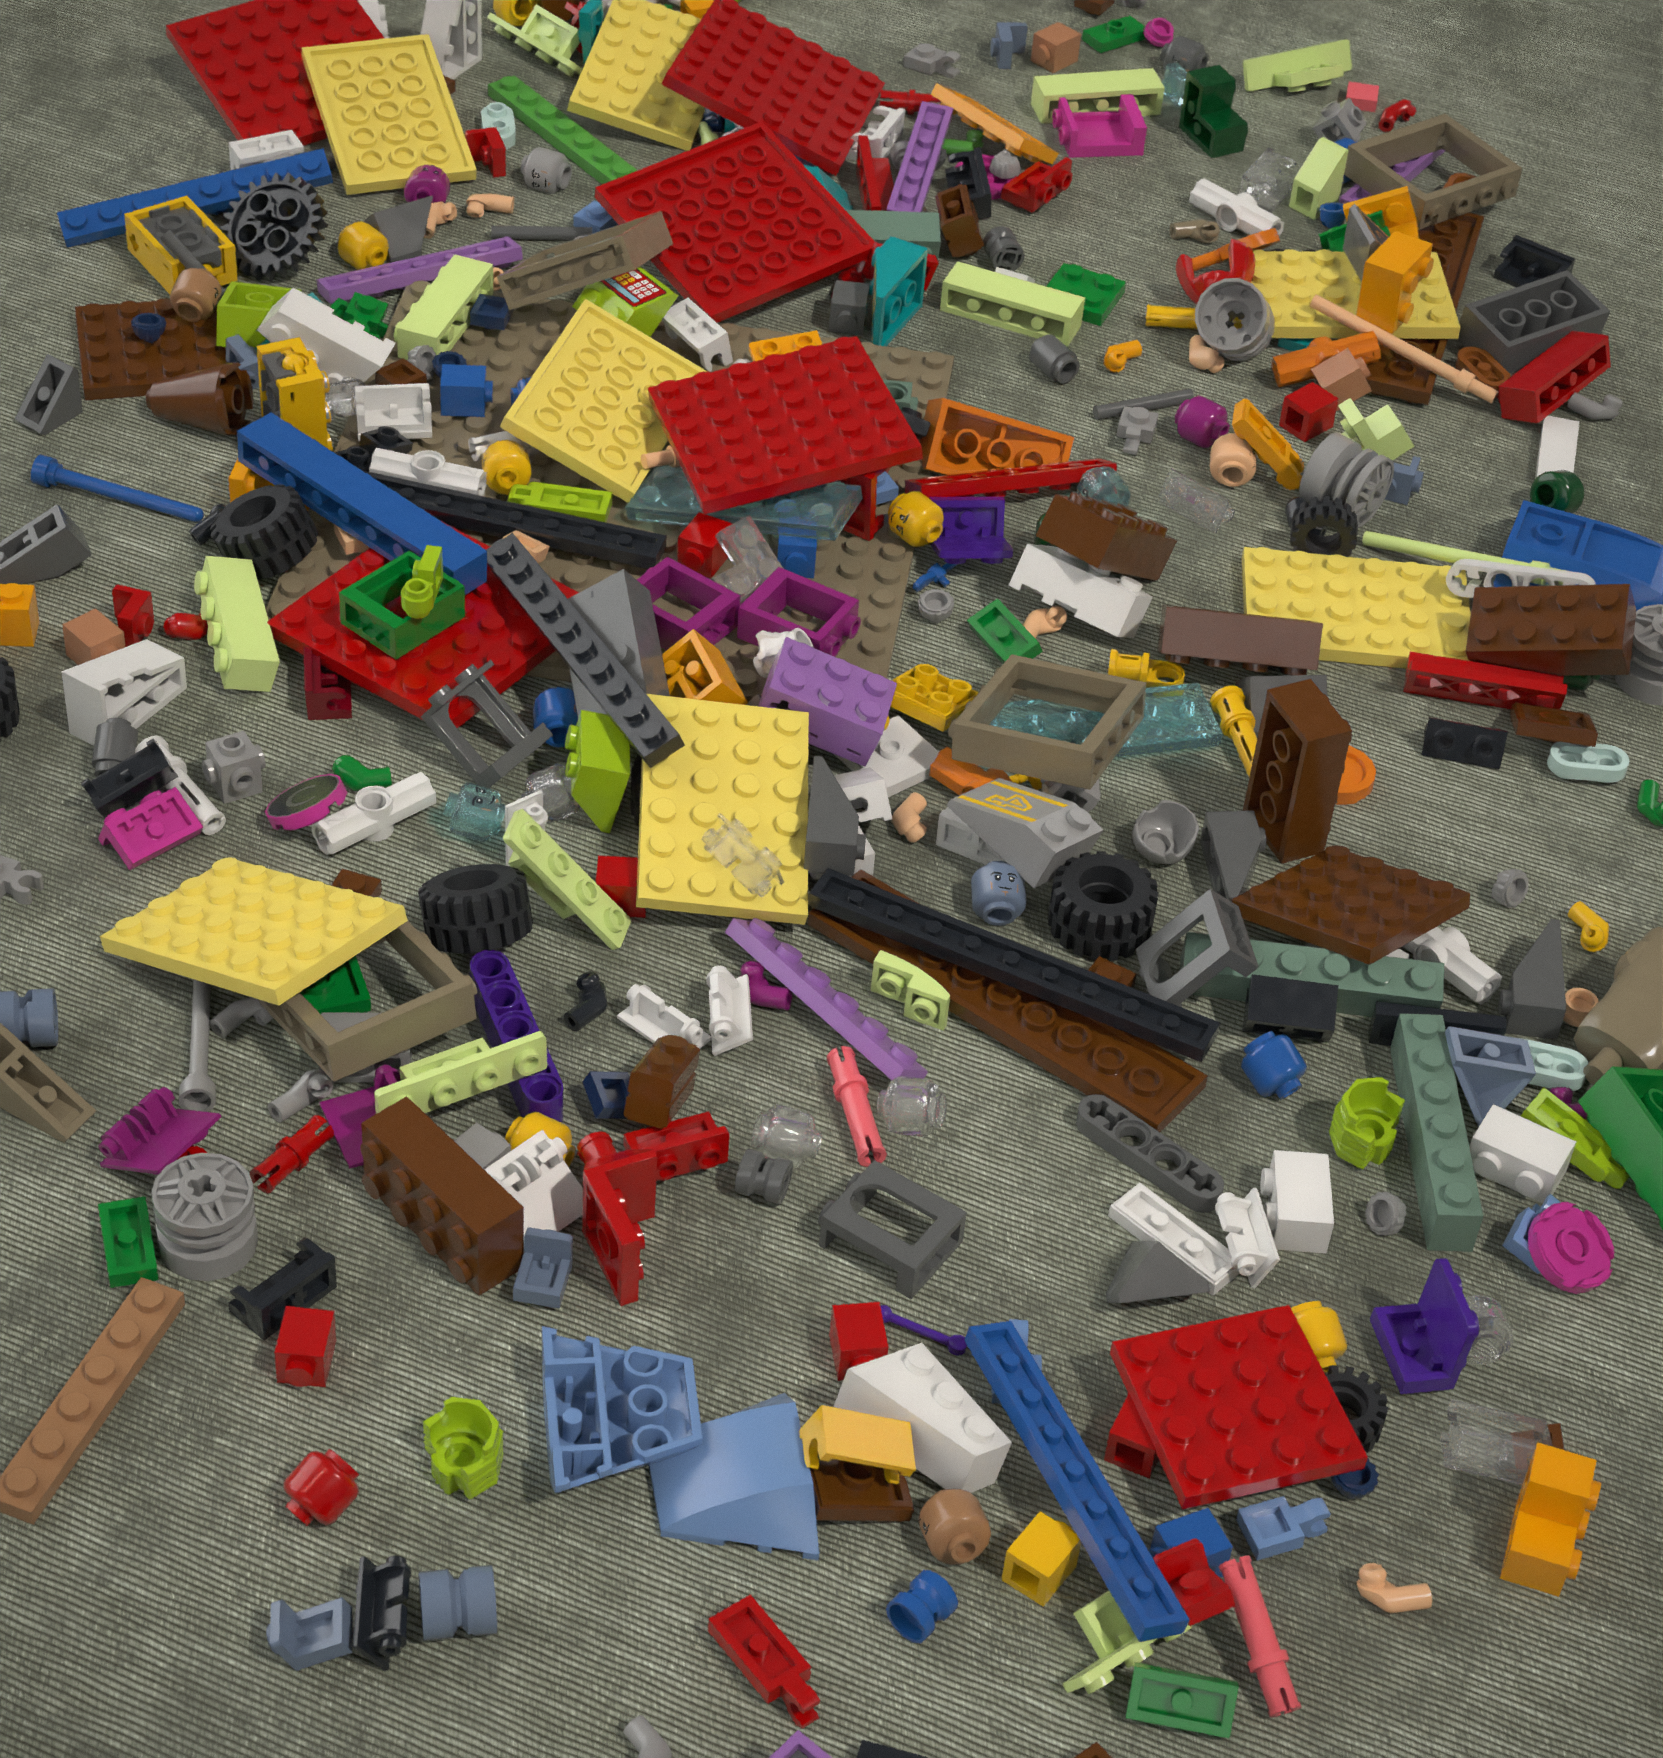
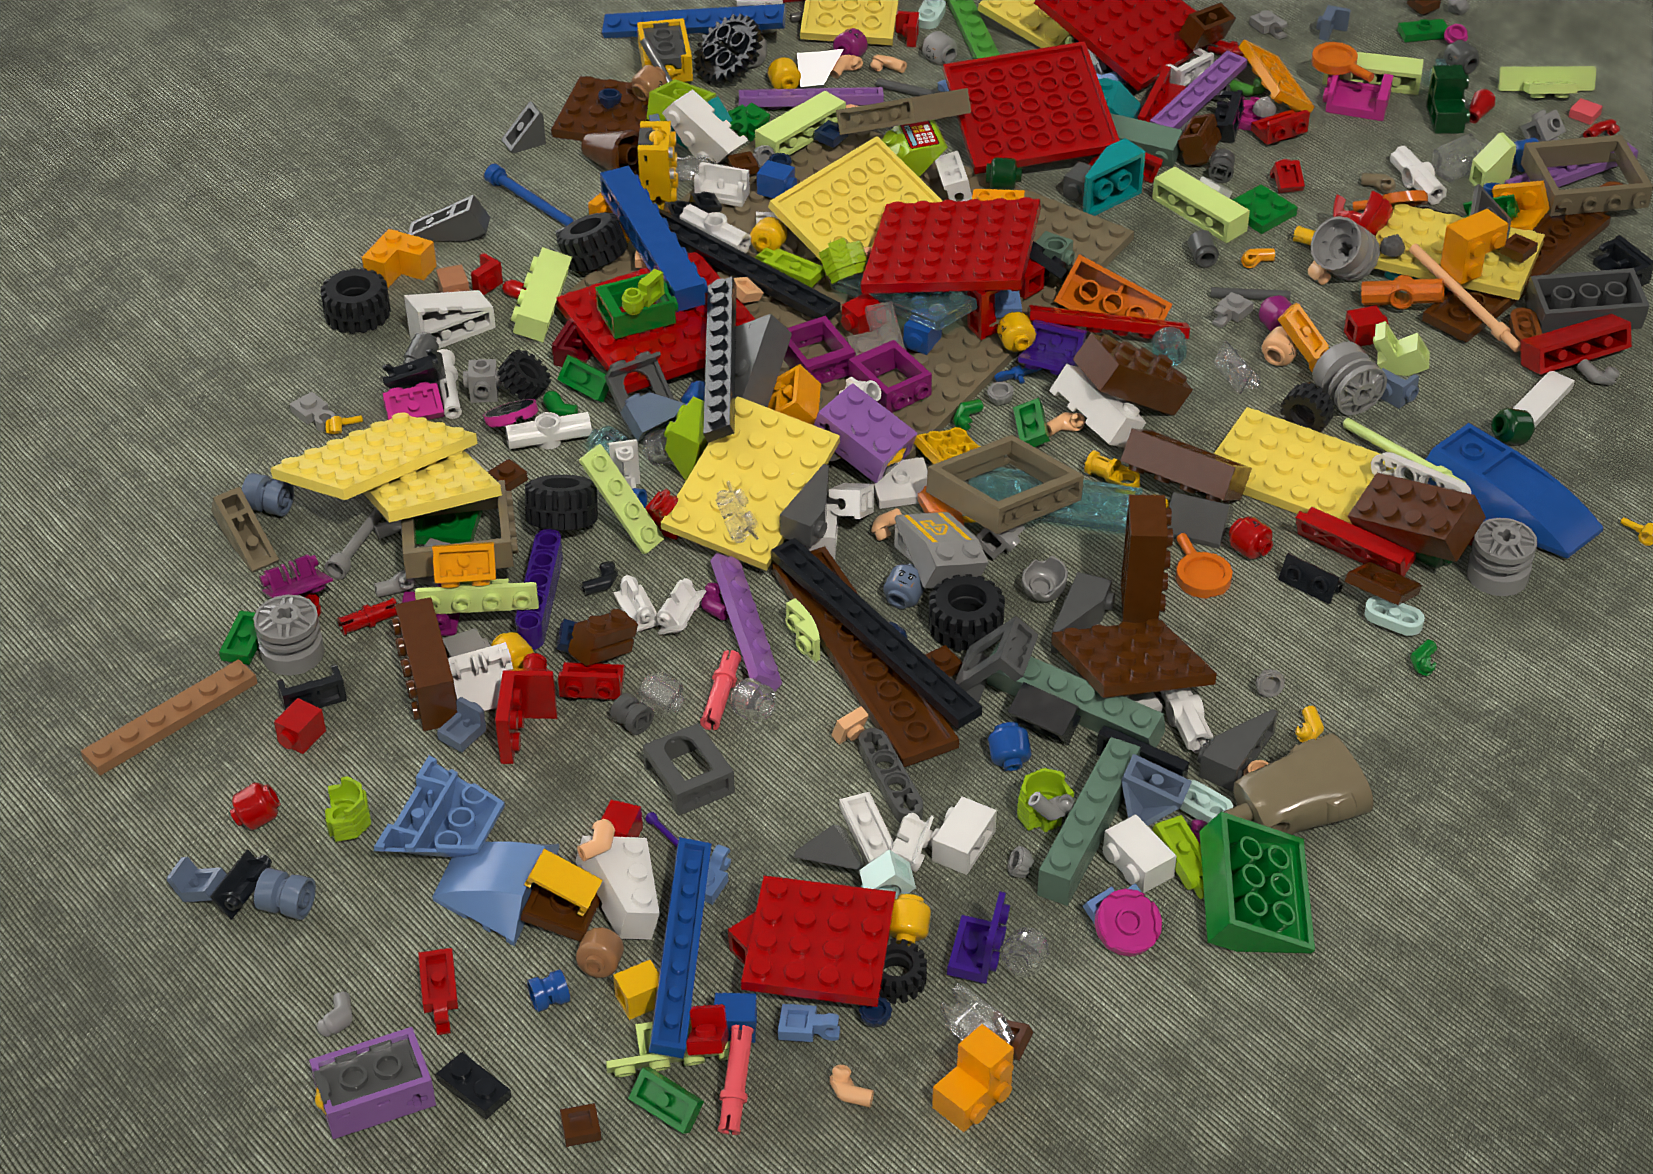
camera: 30 degrees right, 0 degrees up
nougat brick [1031,22,1081,73] -> none
nougat brick [1311,348,1372,411] -> none
none -> light yellow plate [271,413,478,500]
none -> yellow hand [325,415,363,434]
none -> light orange bracket [432,542,496,588]
none -> black tyre [498,350,551,400]
none -> green plate [557,355,609,402]
none -> light nougat arm [577,819,615,861]
none -> sand blue slope [620,392,687,441]
none -> red bush [650,489,679,518]
none -> lime hair [819,238,868,285]
none -> light nougat plate [831,706,869,745]
none -> light aqua brick [859,850,916,899]
none -> green arm [953,399,984,431]
none -> dark green head [986,157,1022,190]
none -> light grey arm [1028,792,1075,821]
none -> reddish brown brick [1178,2,1236,50]
none -> red head [1229,516,1273,559]
none -> red bracket [1270,159,1305,193]
none -> orange piece [1311,42,1374,82]
none -> dark grey piece [1380,234,1405,257]
none -> red cone [1469,89,1496,123]
none -> reddish brown plate [1499,233,1538,263]

